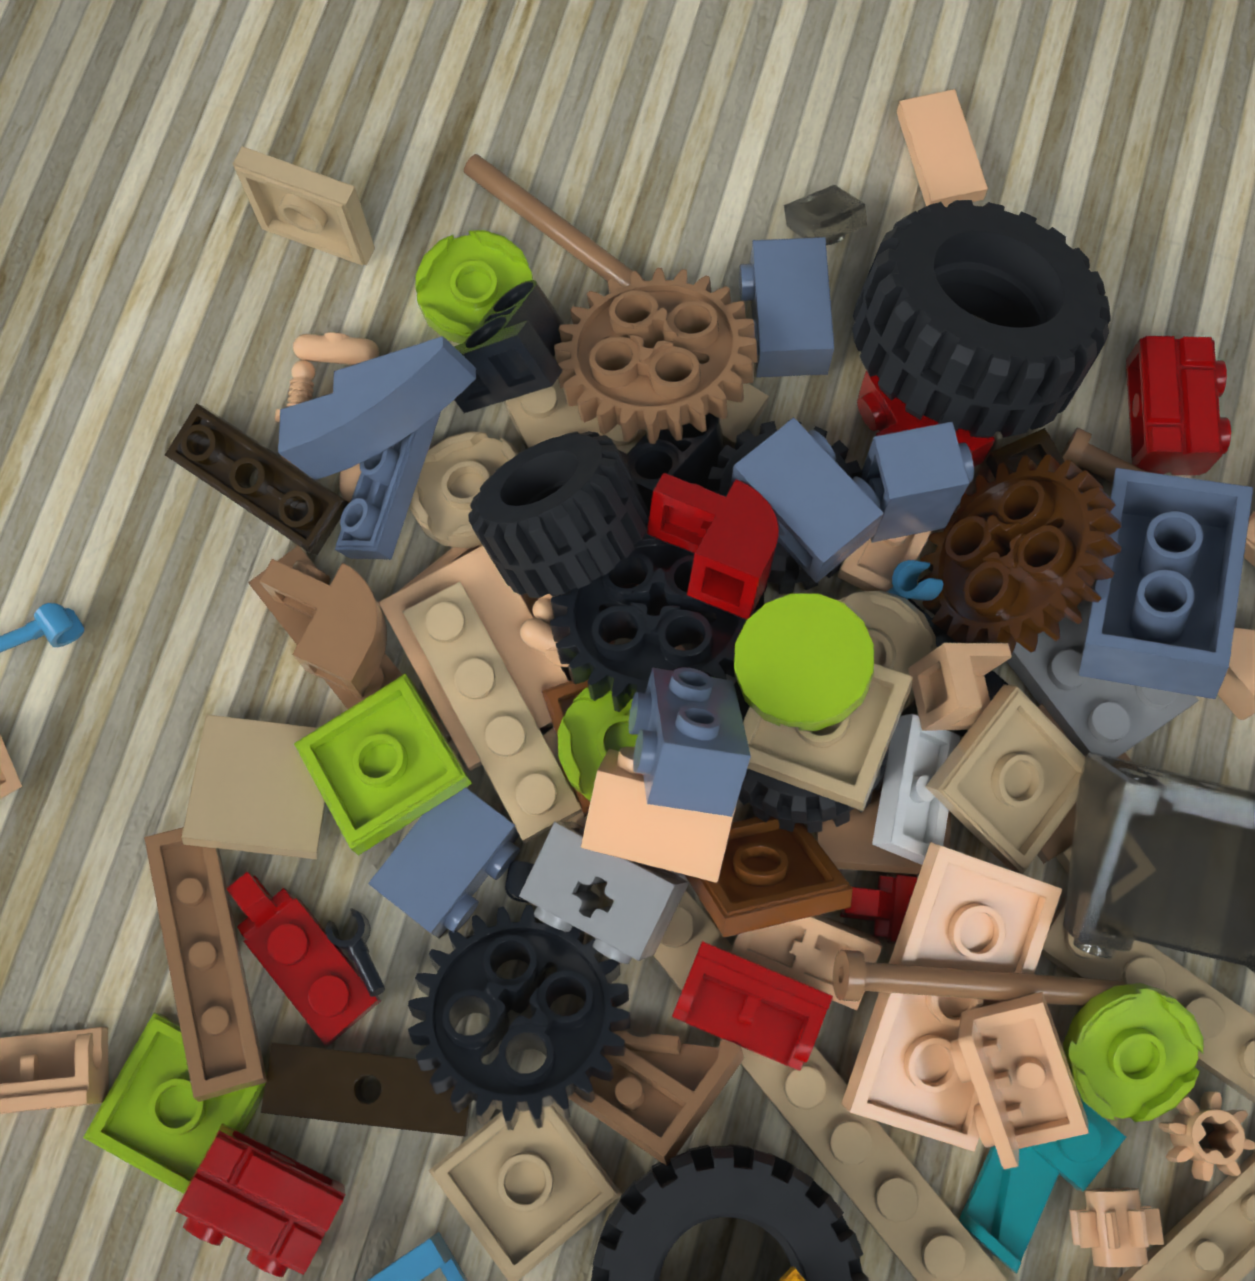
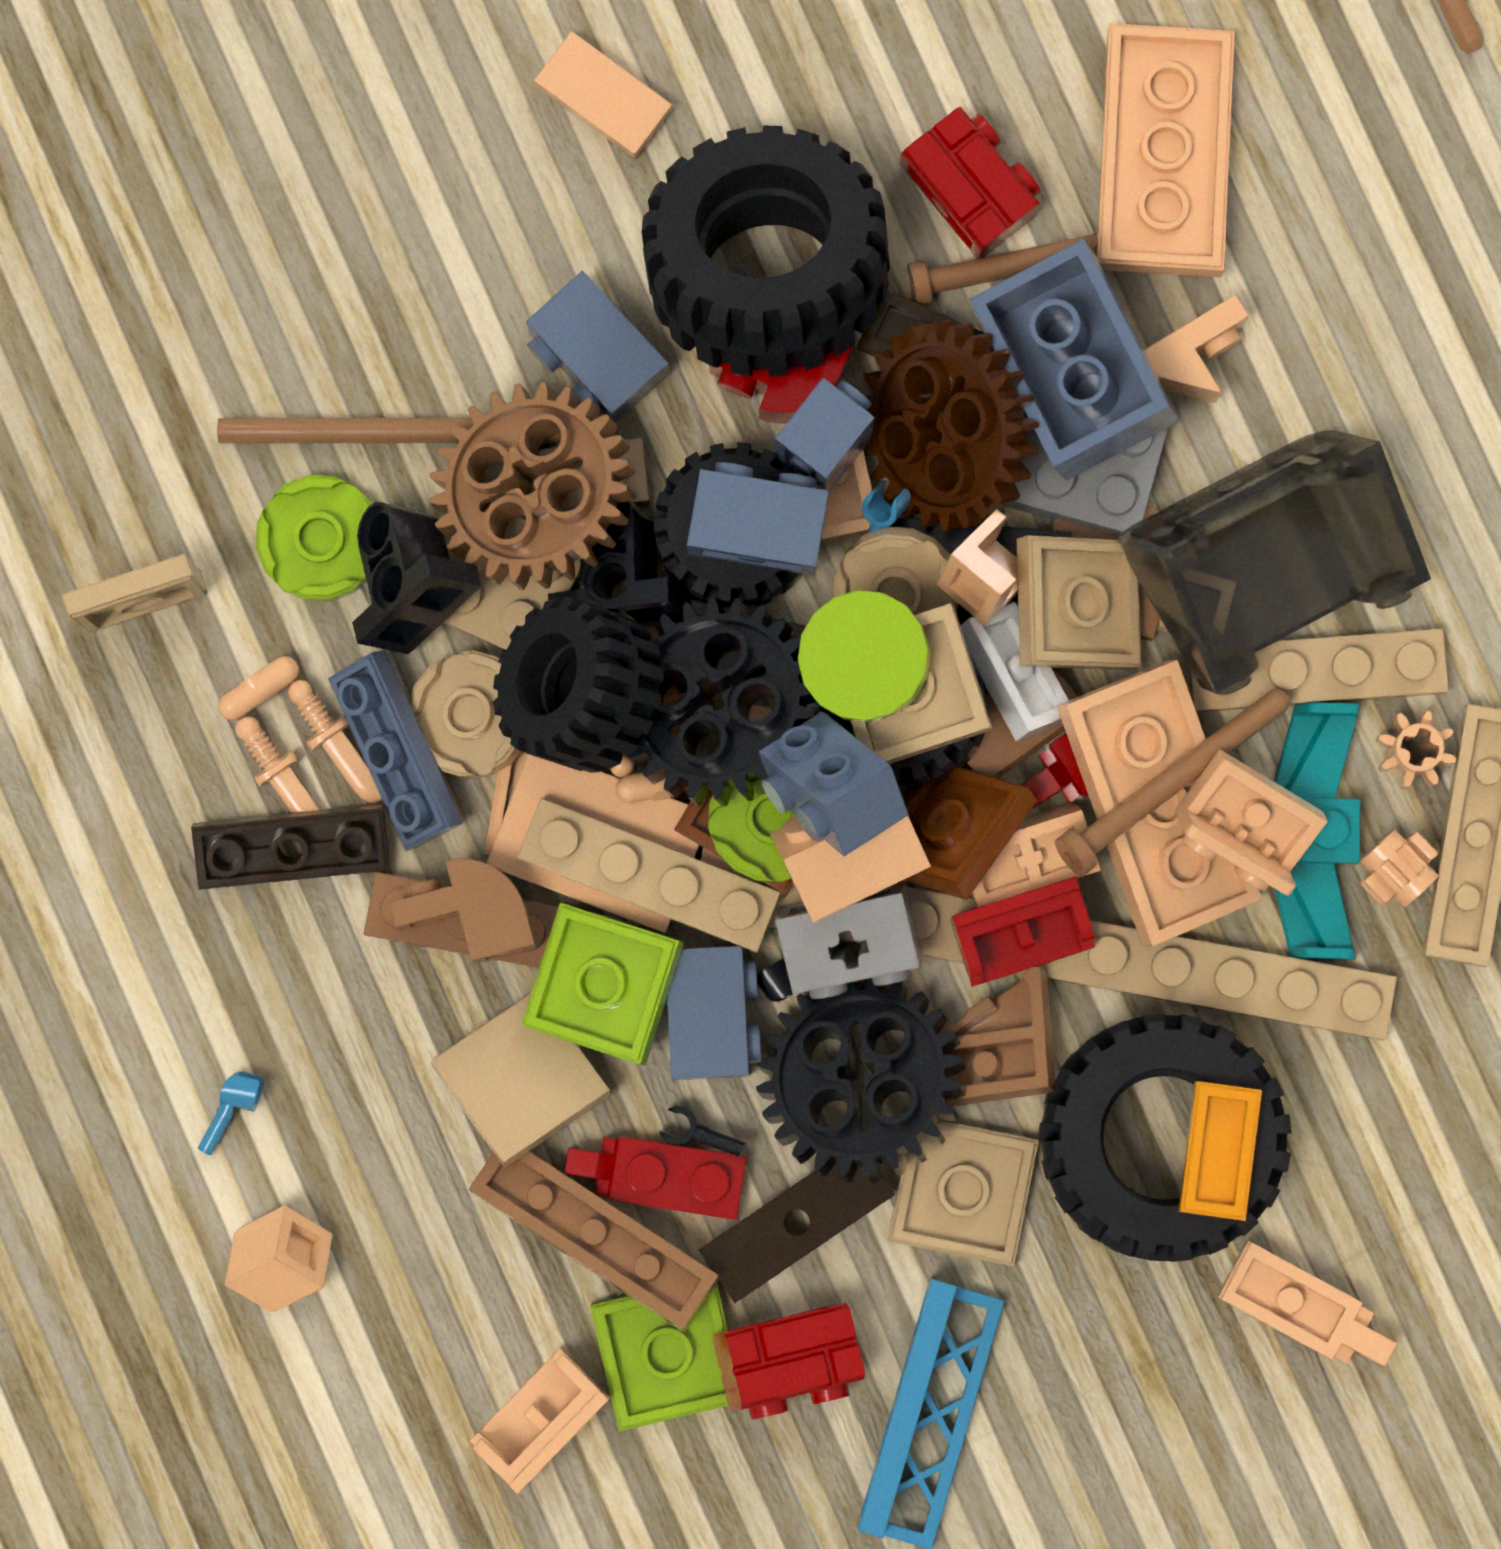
camera: 40 degrees left, 10 degrees up
sand blue slope [278,336,476,480] -> none
red brick [647,473,779,619] -> none
clear smoke plate [784,184,867,245] -> none
lime tile [1063,983,1203,1122] -> none

